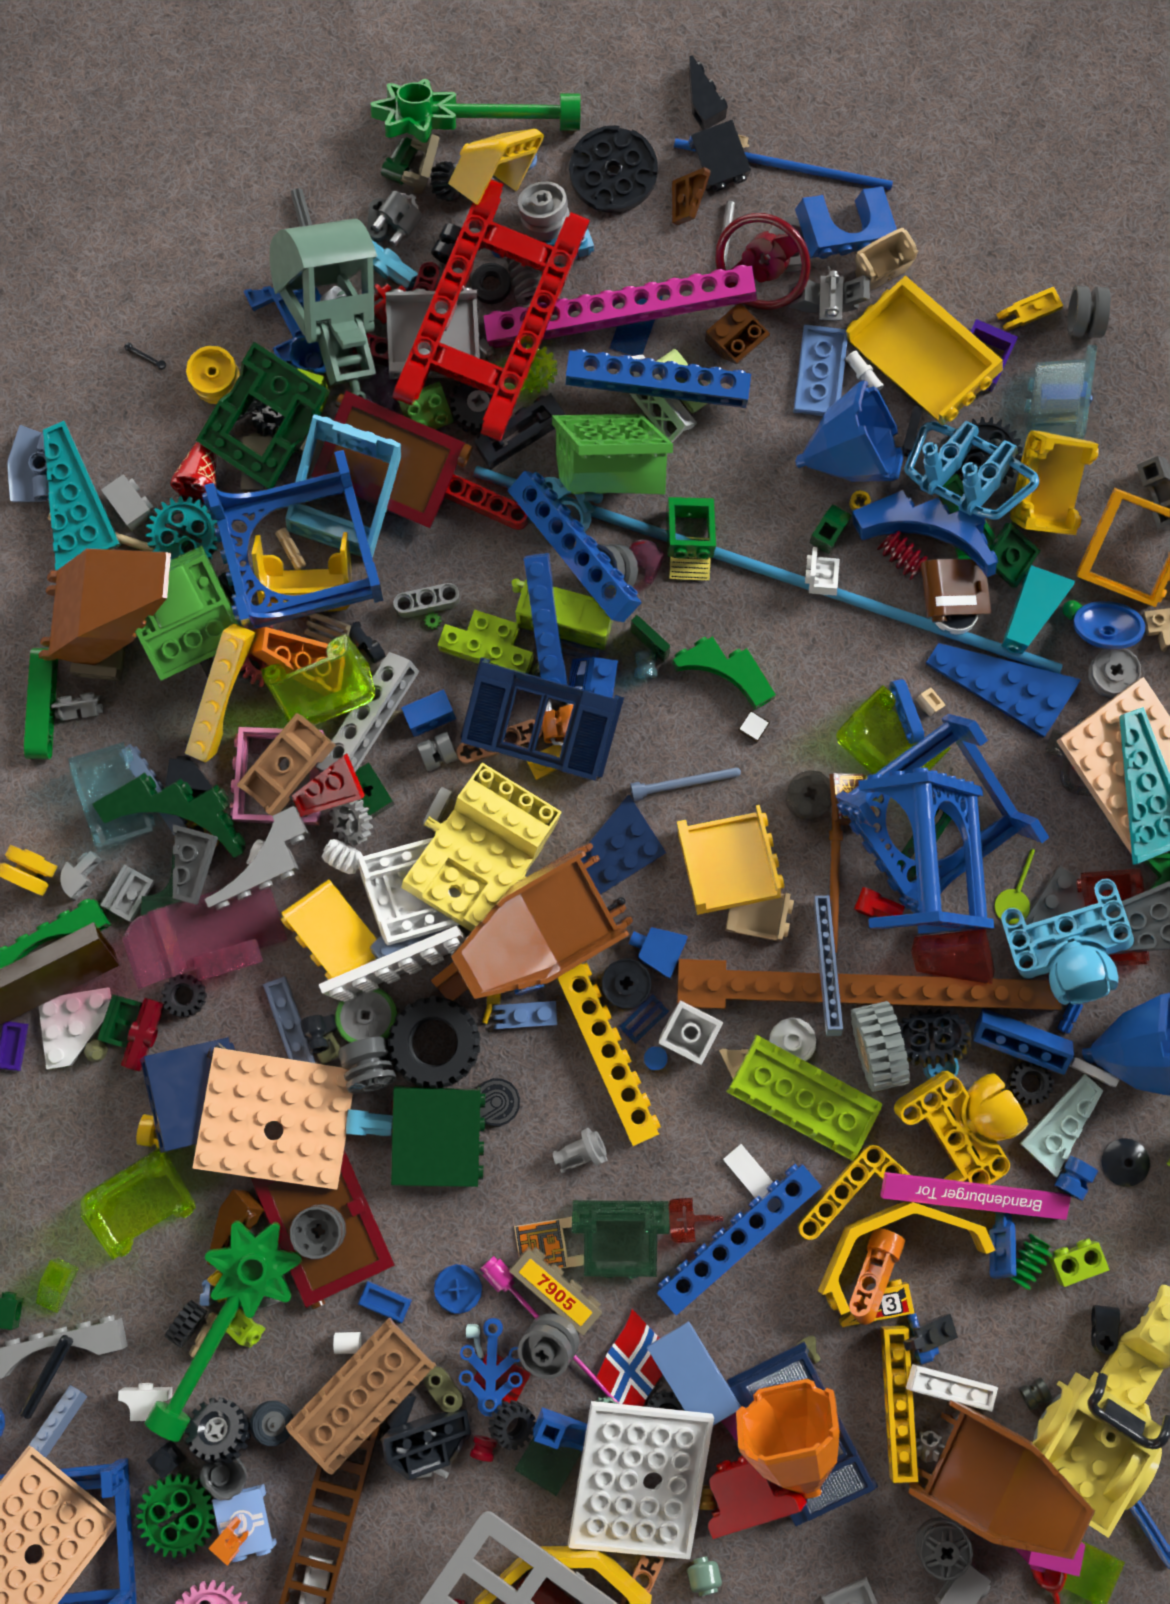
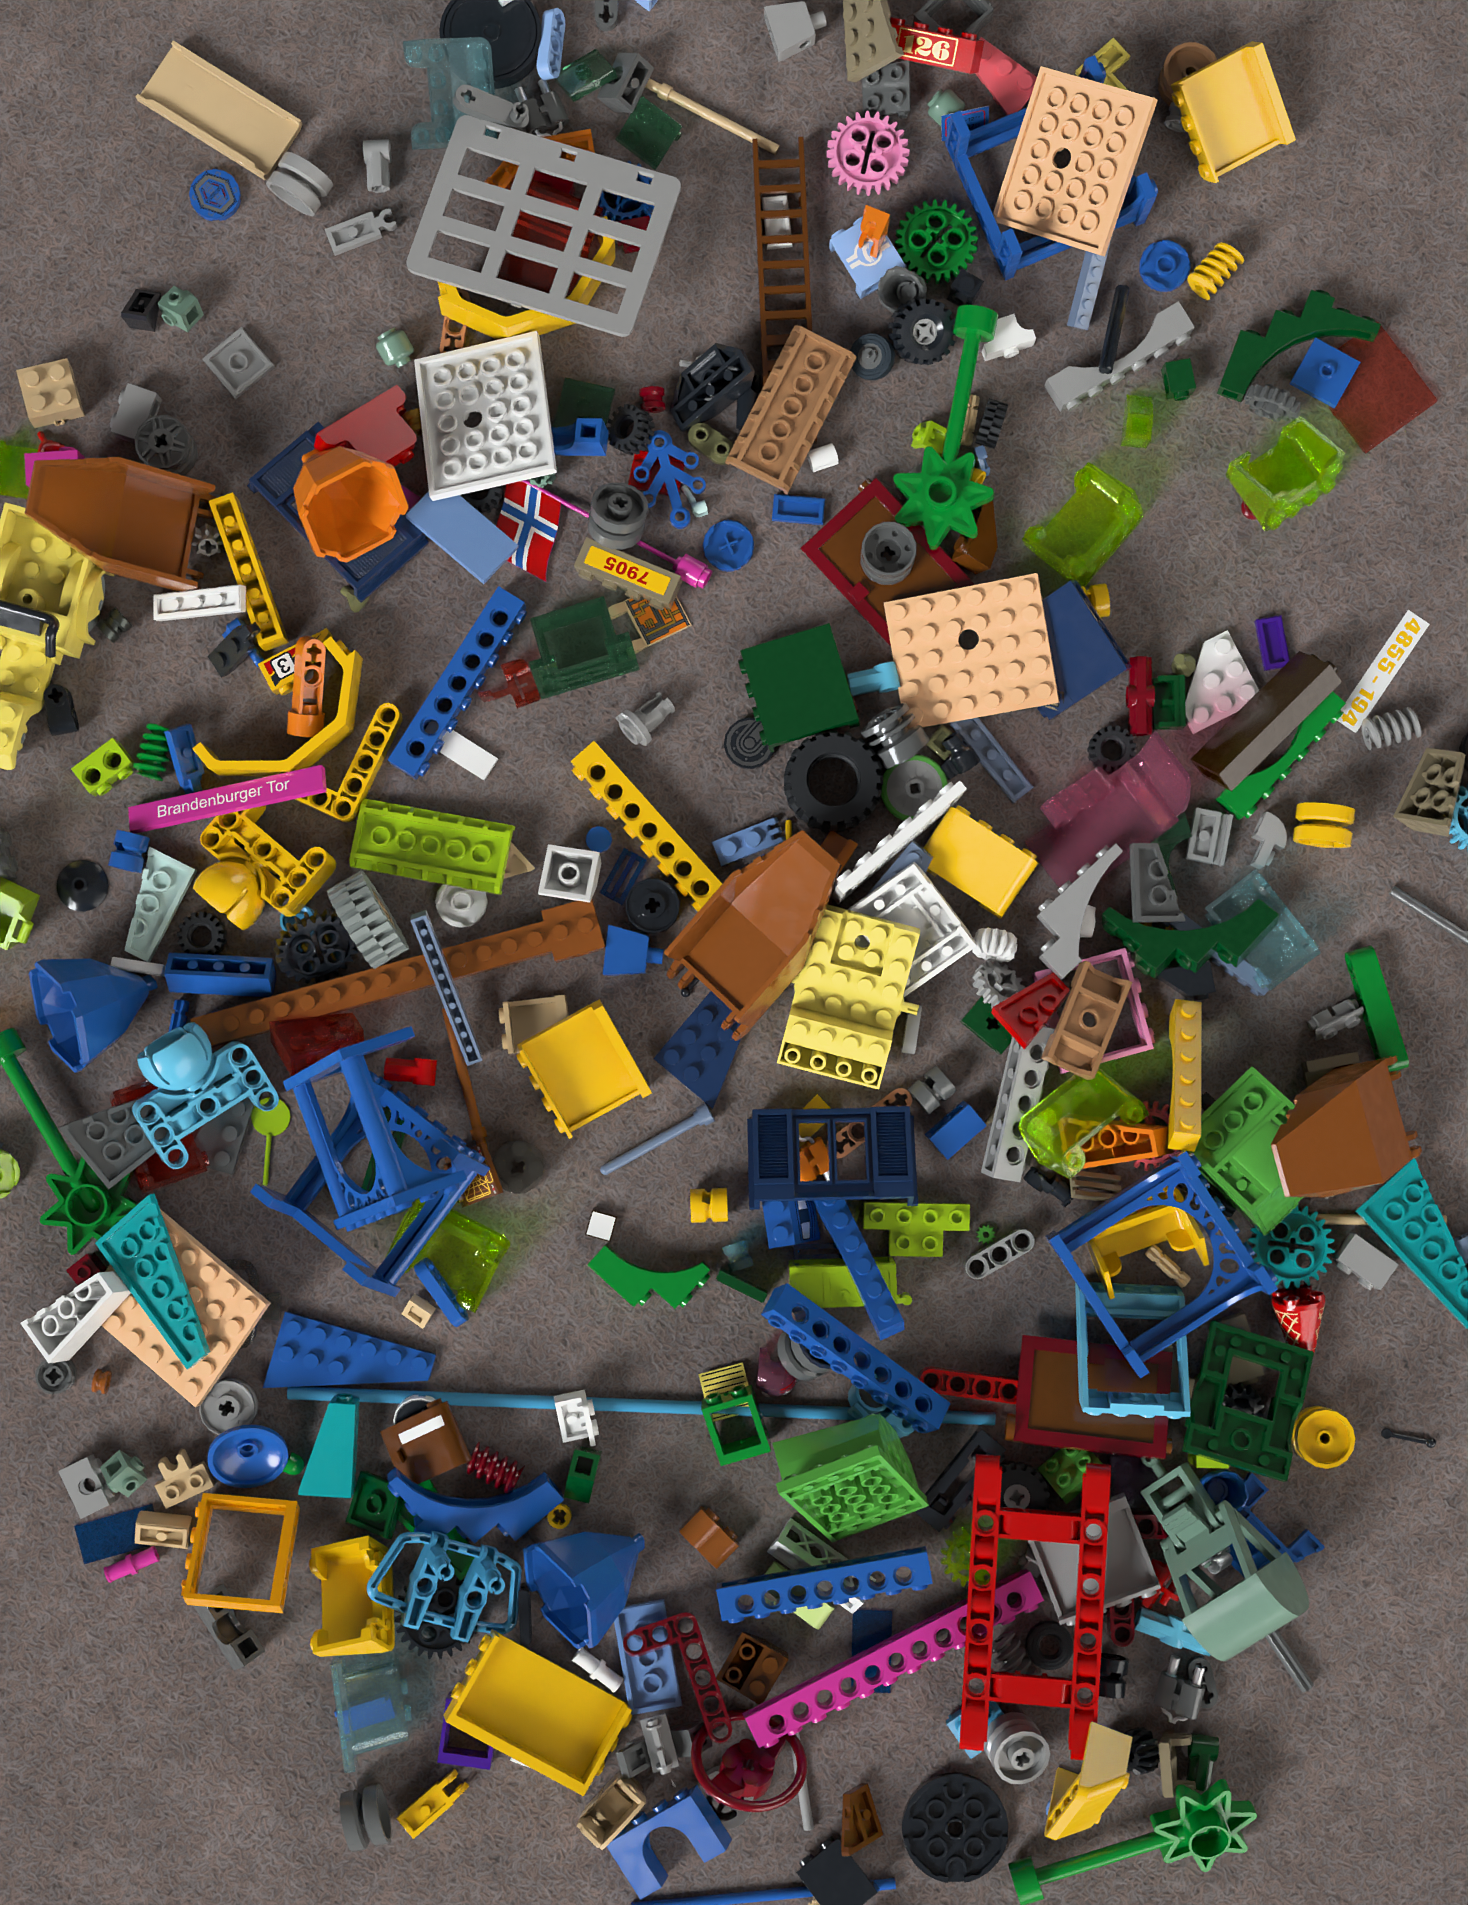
camera: 160 degrees right, 5 degrees up
none -> dark red beam [623,1612,732,1744]
none -> dark orange brick [679,1506,739,1569]
none -> yellow wheel [690,1188,728,1223]

